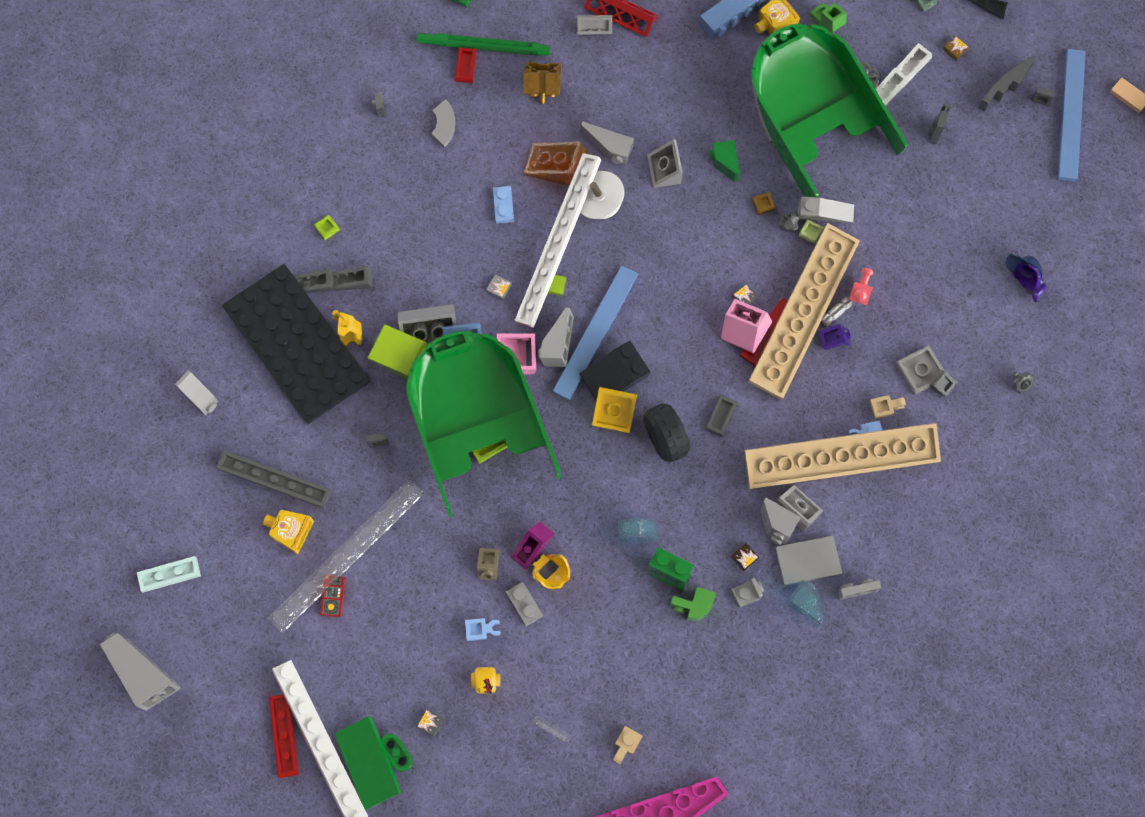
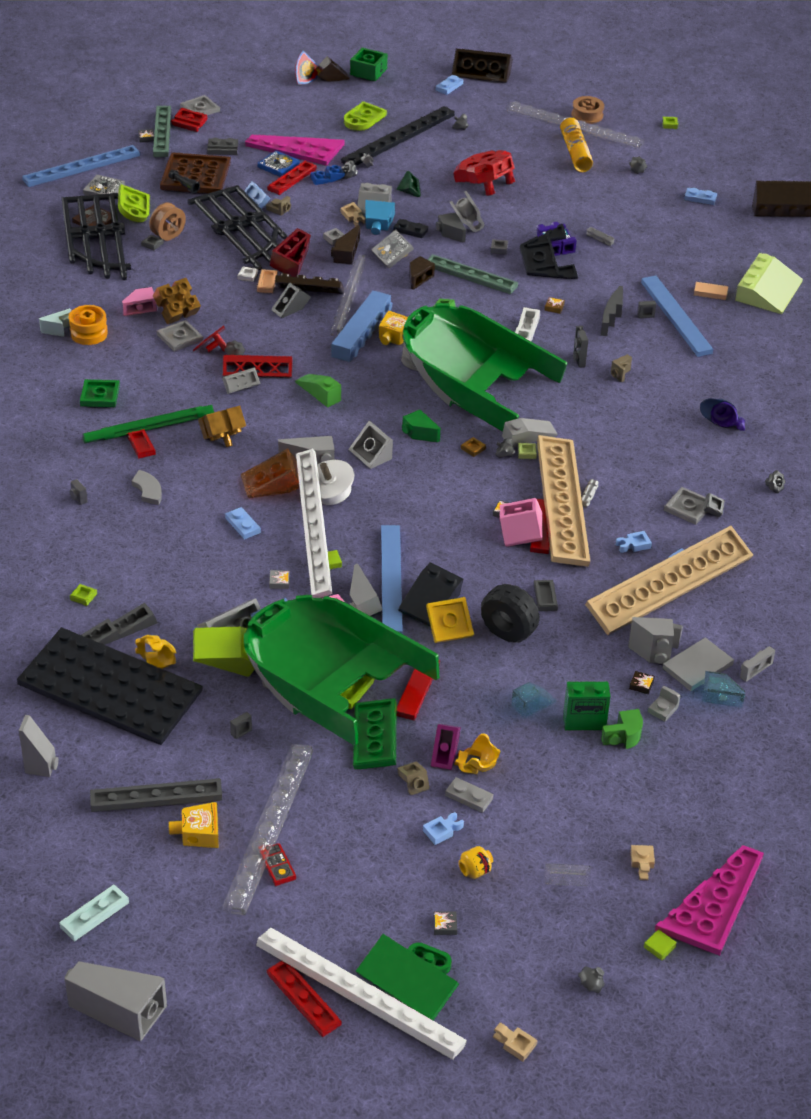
camera: 30 degrees left, 30 degrees down
dark purple bracket [819,324,851,350] -> none
coral piece [849,268,873,305] -> none
tan plate [870,395,906,419] -> none
none -> bright green slope [295,374,341,408]
none -> green tile [353,698,397,770]
none -> red tile [397,660,440,721]
none -> dark tan bracket [611,354,632,382]
none -> light blue plate [615,531,652,553]

